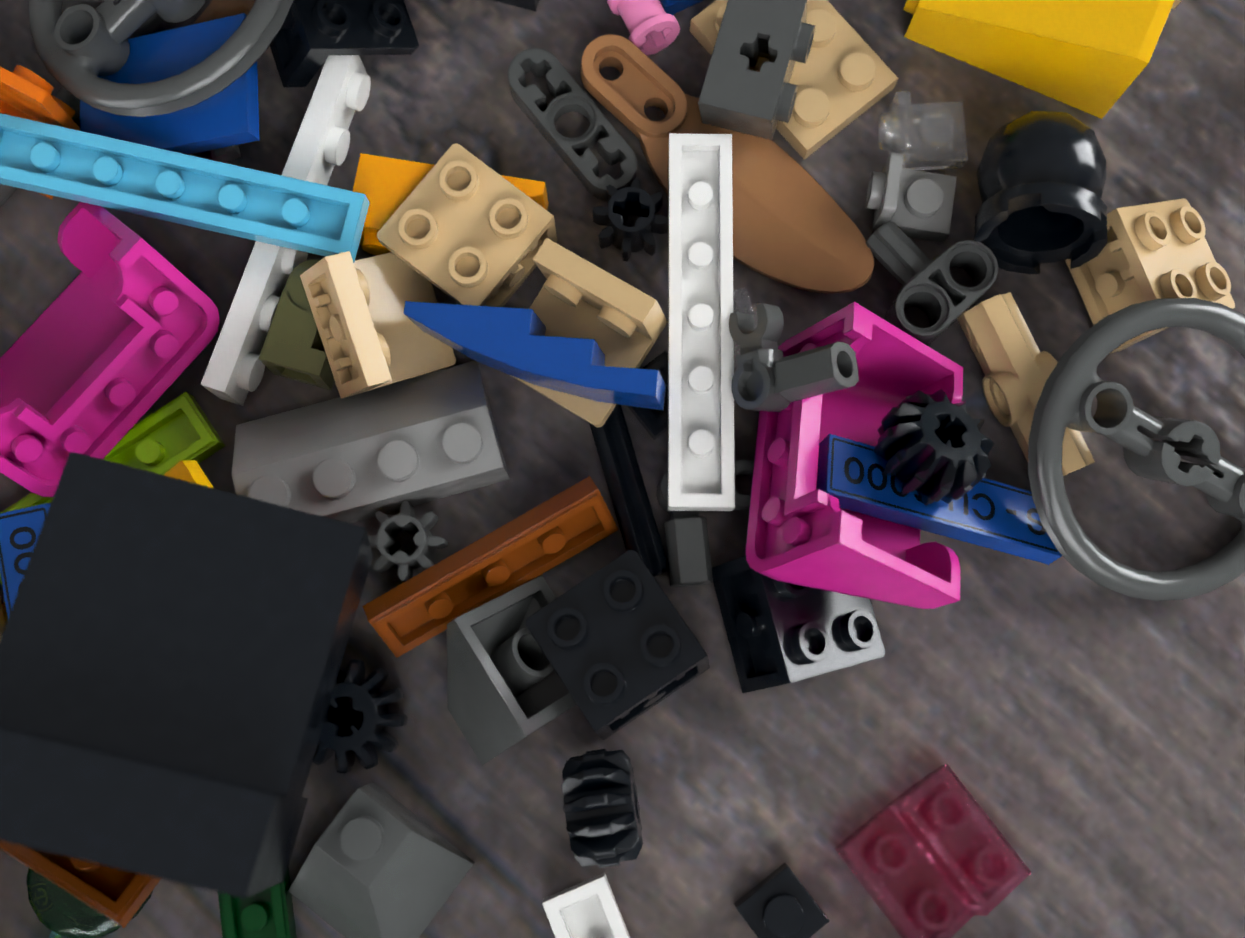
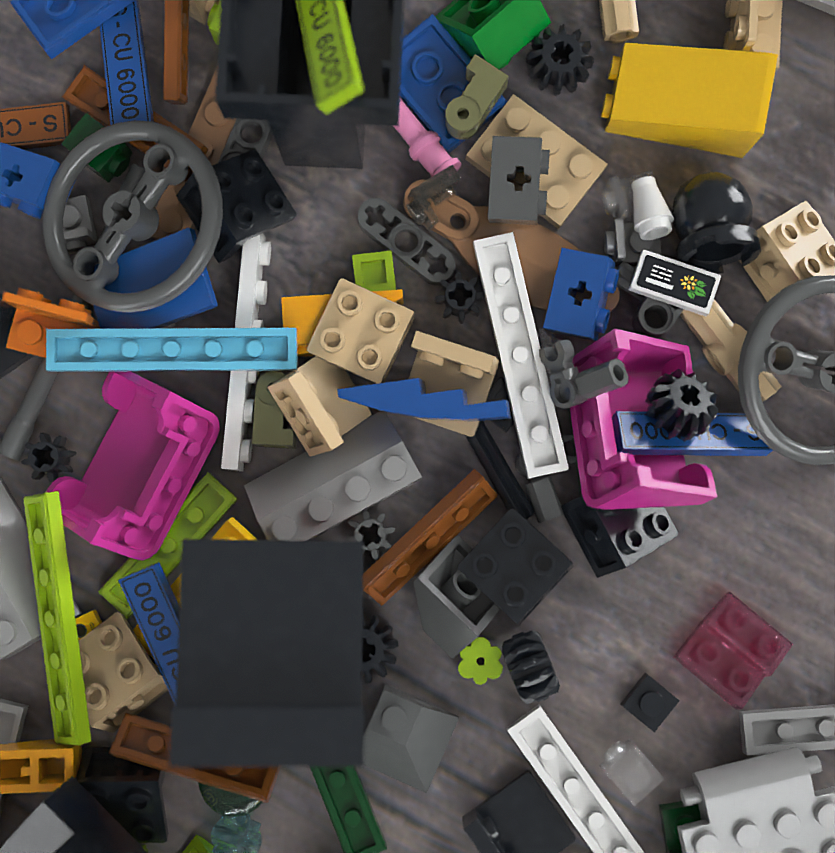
camera: 10 degrees left, 5 degrees up
none -> lime plate [352,250,396,291]
none -> clear smoke bracket [406,164,461,231]
none -> lime plant [458,637,503,685]
none -> blue brick [543,248,619,341]
none -> tile [628,249,721,316]
none -> white cone [631,176,674,240]

